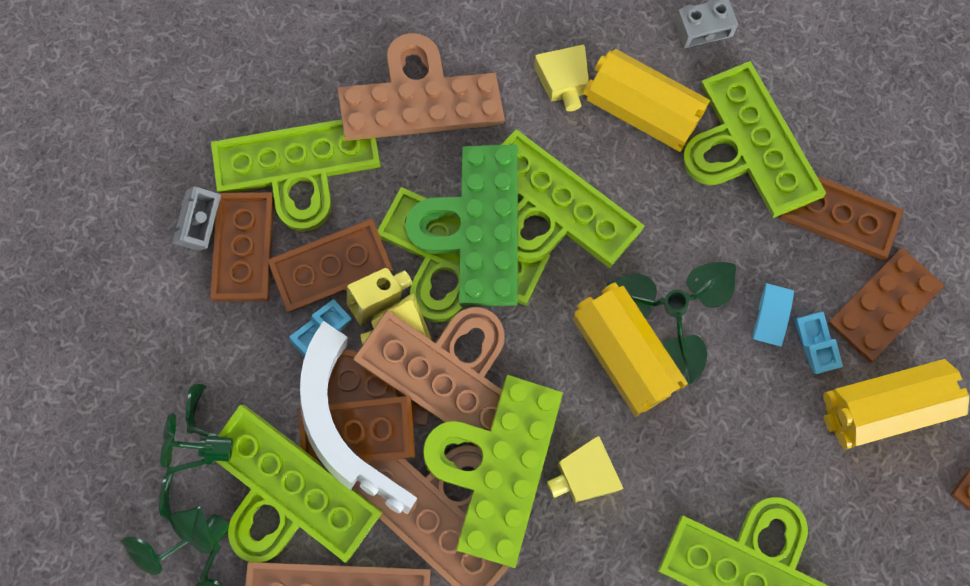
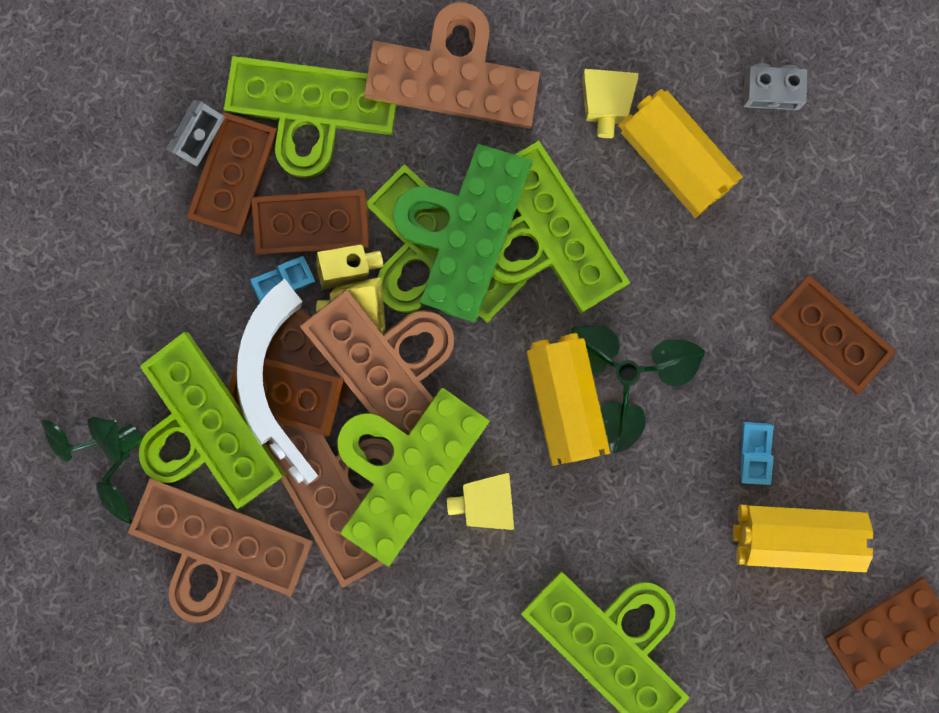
camera: 20 degrees right, 10 degrees up
dark green plant [159,384,233,522] -> none
lime plate [683,61,826,218] -> none
medium azure slope [752,283,794,347] -> none
dark orange plate [827,247,945,363] -> none

